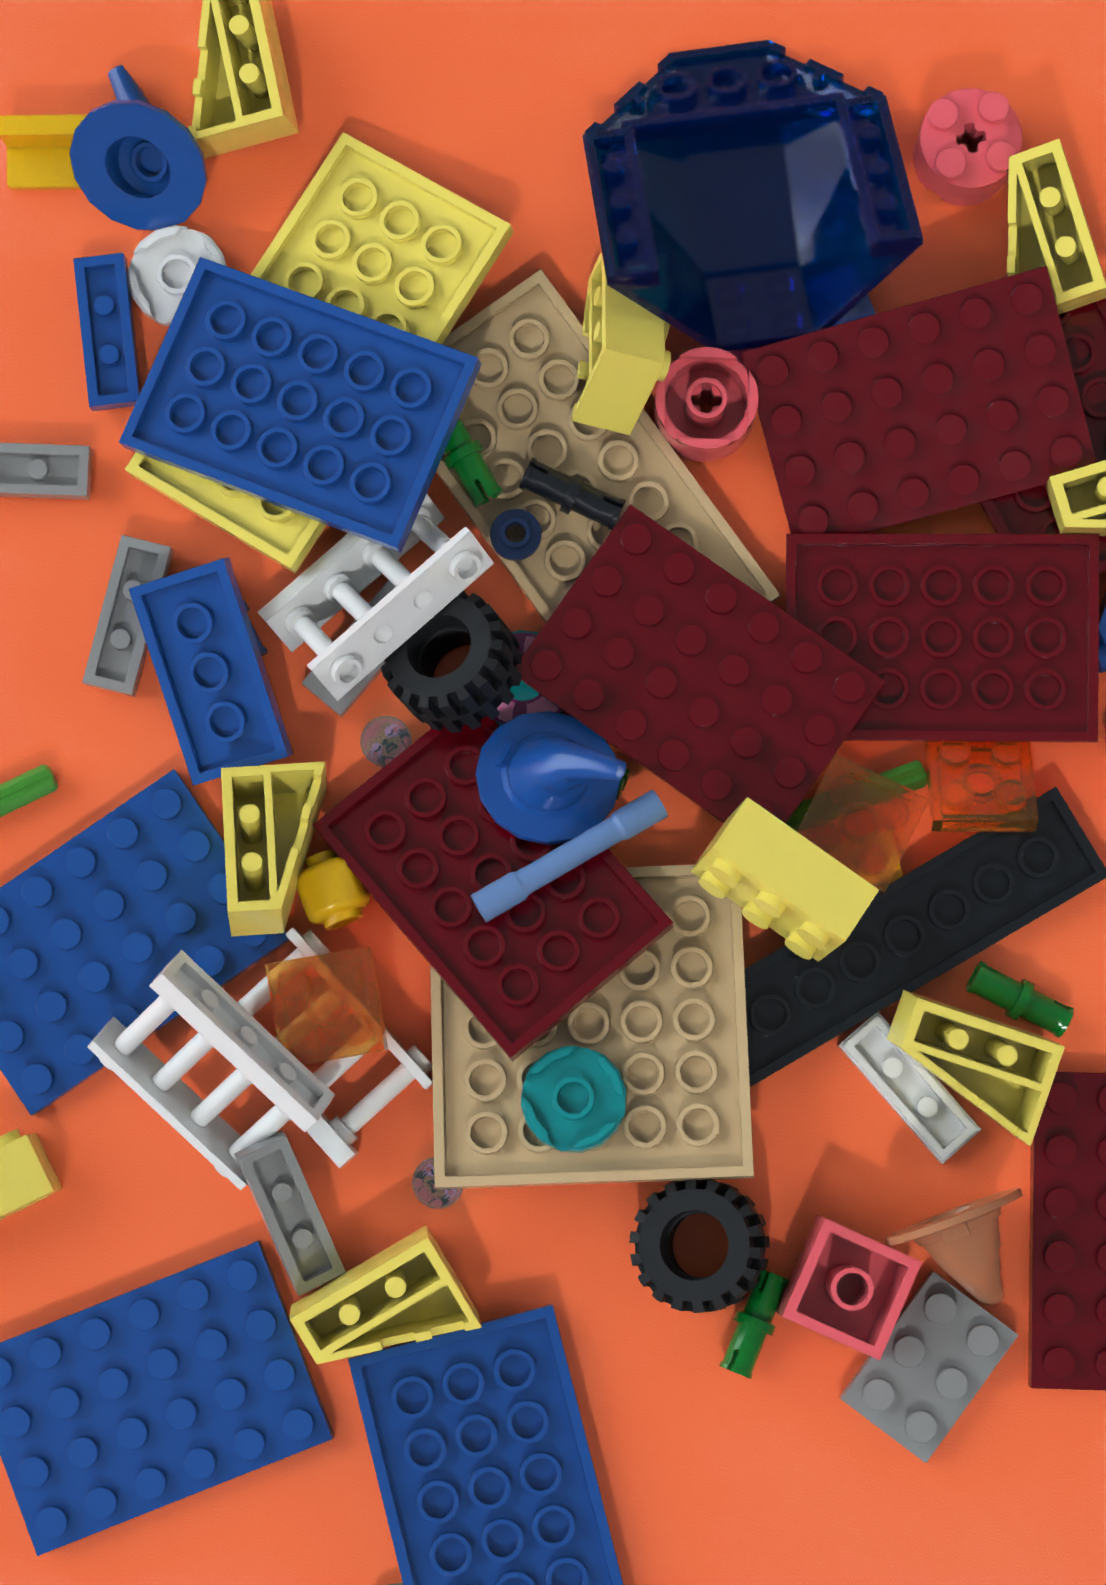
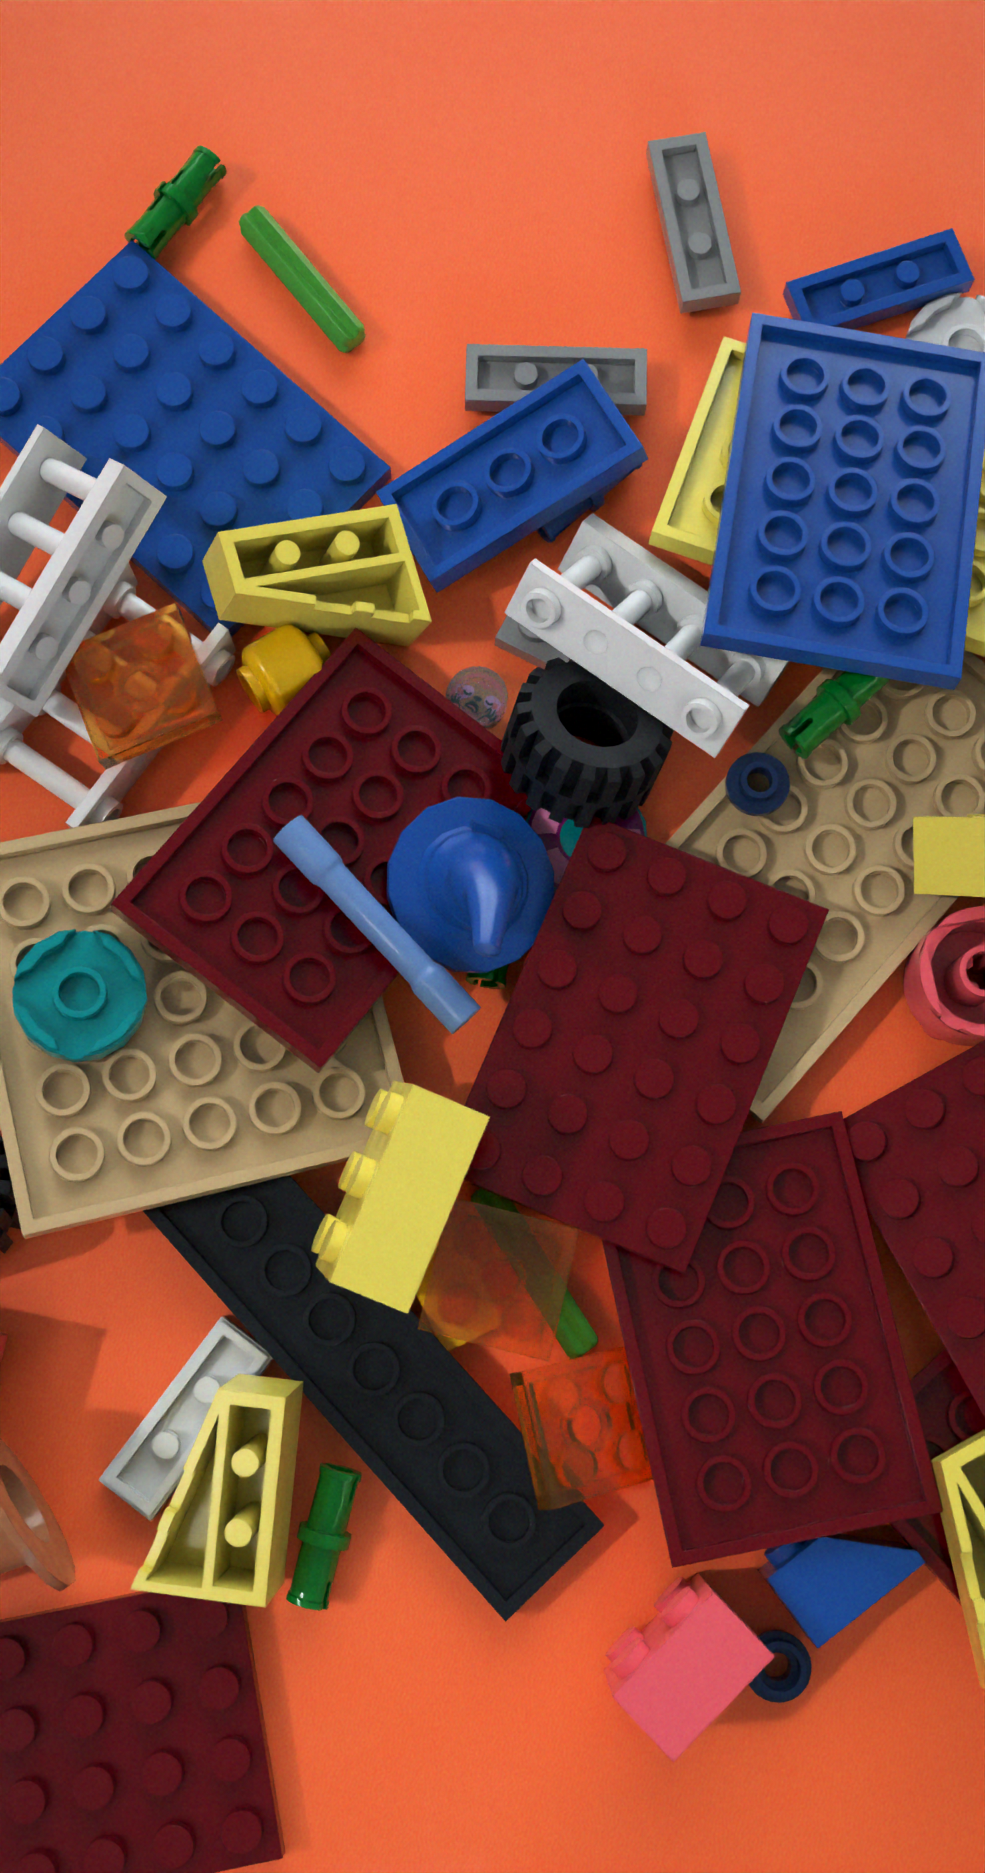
camera: 70 degrees right, 5 degrees down
black pin [519,457,626,531] -> none

